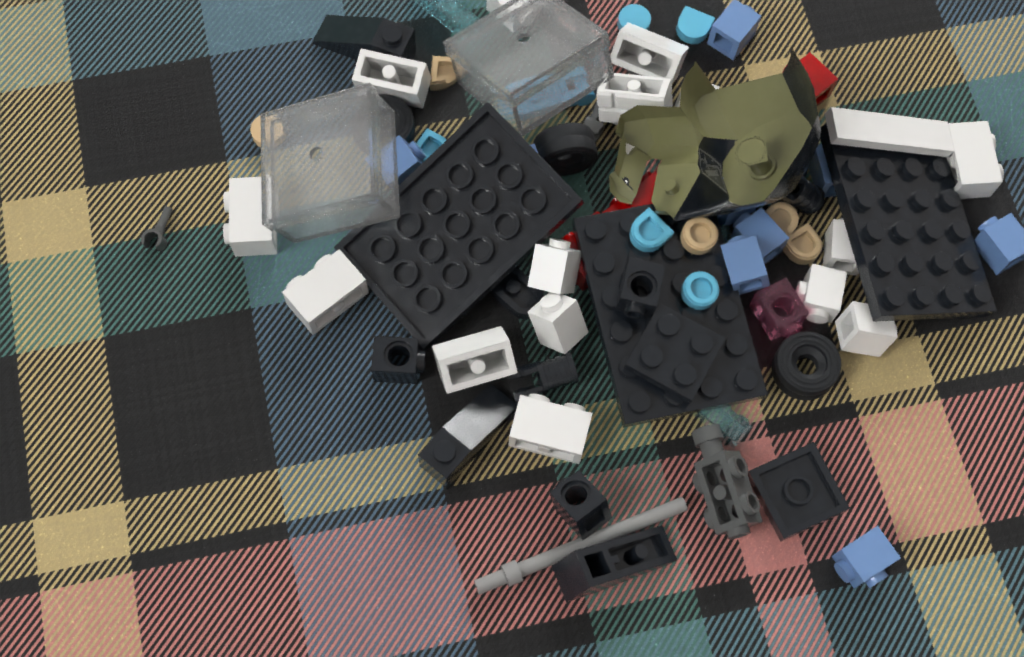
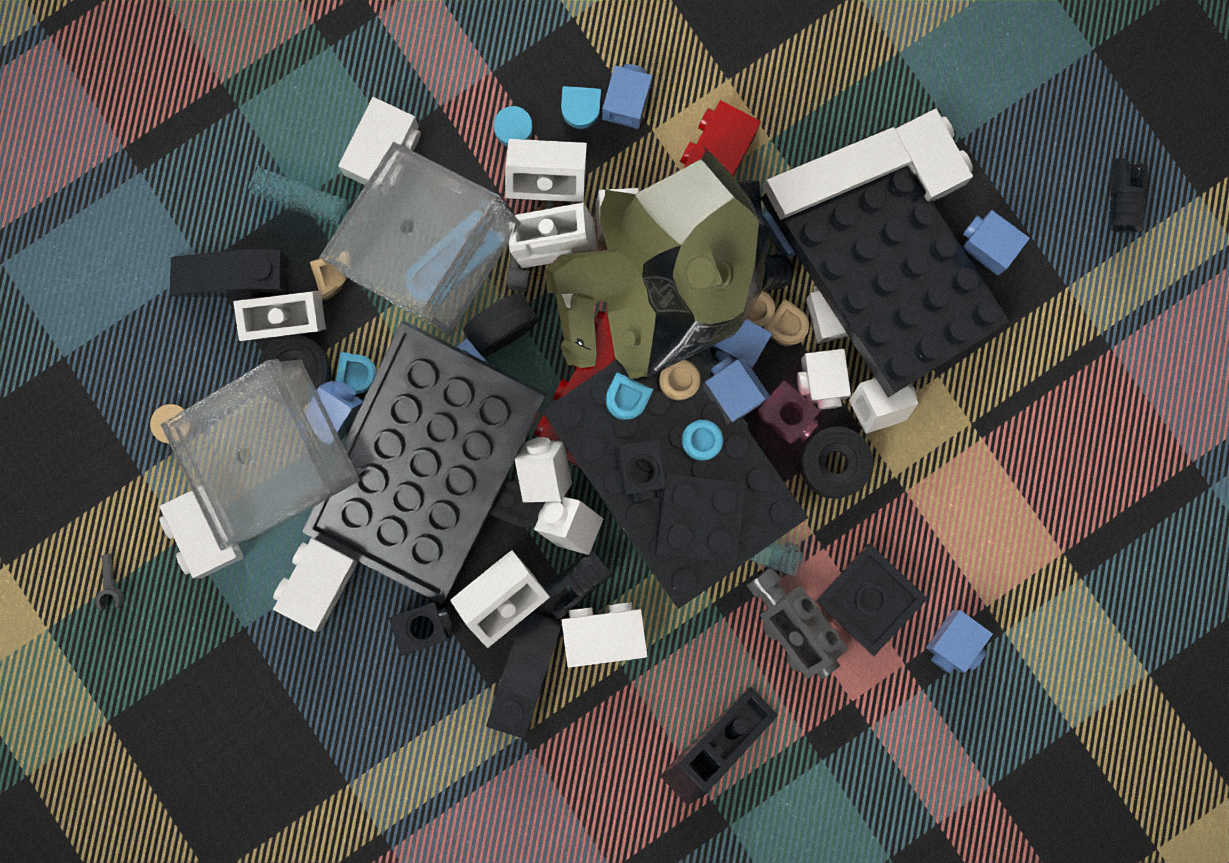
camera: 25 degrees left, 15 degrees up
light grey bar [474,497,688,595] -> none
black brick [549,470,612,540] -> none

